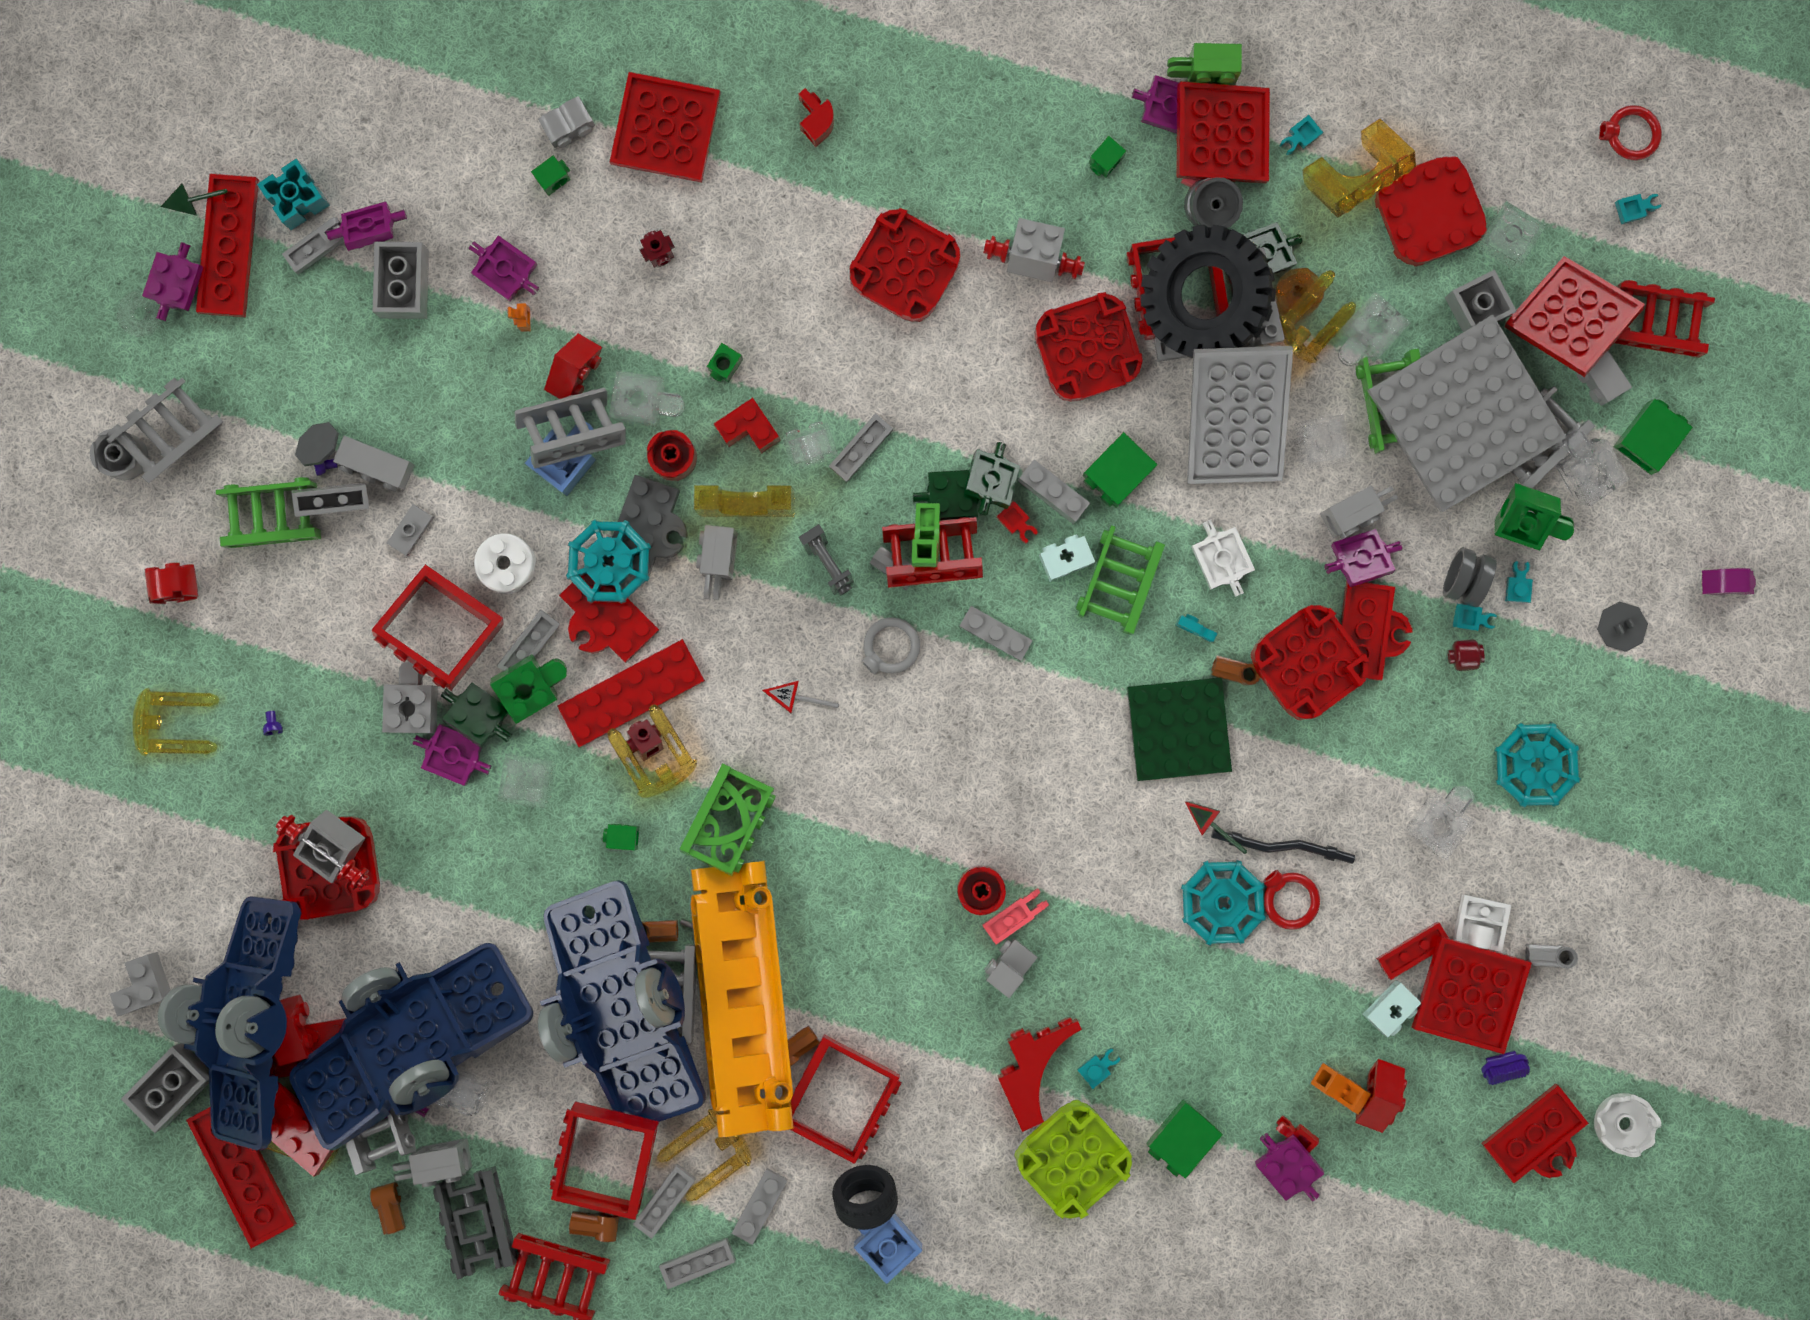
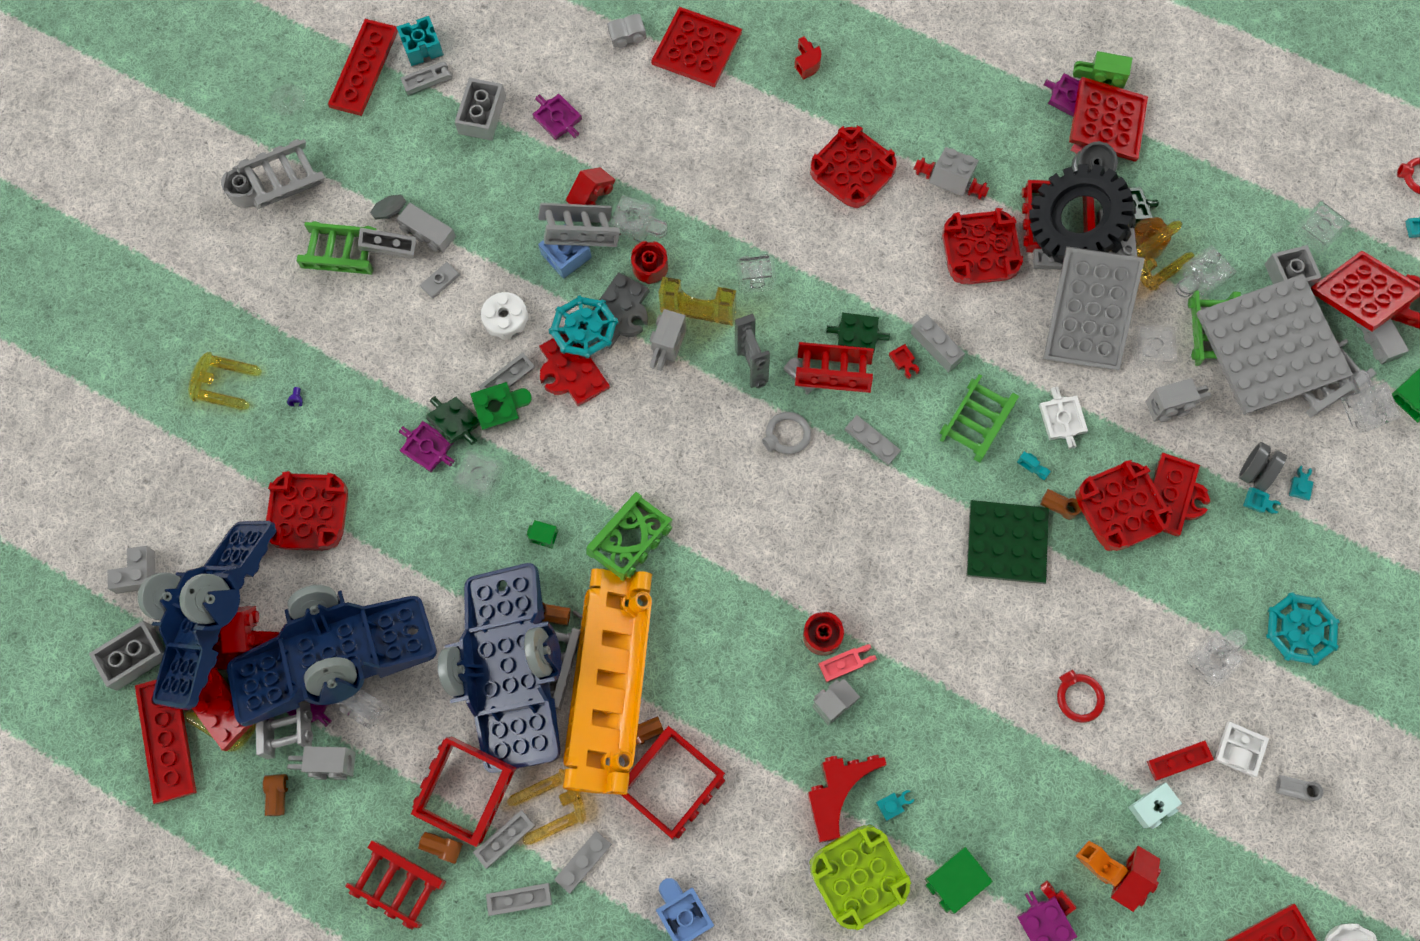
camera: 10 degrees right, 15 degrees down
magenta plate [142,242,203,321] -> none
red brick [144,563,199,604] -> none
dark green piece [160,183,228,216] -> none
light grey brick [276,810,369,890] -> none
dark purple piece [314,459,338,476] -> none
magenta plate [326,202,407,251] -> none
red window [371,564,504,691] -> none
light grey brick [382,661,438,733] -> none
dark grey fence [433,1166,518,1280] -> none
orange plate [507,303,531,332] -> none
green brick [531,155,571,196] -> none
red plate [557,639,705,748] -> none
clear yellow piece [607,704,697,798] -> none
dark red brick [626,719,664,762] -> none
dark red brick [639,230,675,268] -> none
green brick [707,342,743,383] -> none
red brick [714,398,781,454] -> none
piece [762,681,839,714] -> none
light grey plate [829,413,893,482] -> none
black tyre [832,1165,898,1230] -> none
bright green arch [912,503,940,567] -> none
plate [963,442,1020,515] -> none
light aqua brick [1039,534,1095,582] -> none
green brick [1082,432,1158,508] -> none
green brick [1089,136,1126,178] -> none
teal plate [1181,860,1267,946] -> none
piece [1184,801,1247,854] -> none
black bar [1211,829,1355,864] -> none
teal plate [1280,115,1323,155] -> none
clear yellow arch [1302,119,1416,218] -> none
magenta plate [1324,529,1402,587] -> none
red plate [1375,156,1487,267] -> none
red plate [1412,936,1532,1054] -> none
dark red head [1447,639,1485,671] -> none
dark purple piece [1481,1051,1530,1085] -> none
green brick [1494,483,1574,551] -> none
dark grey piece [1597,601,1648,652] -> none

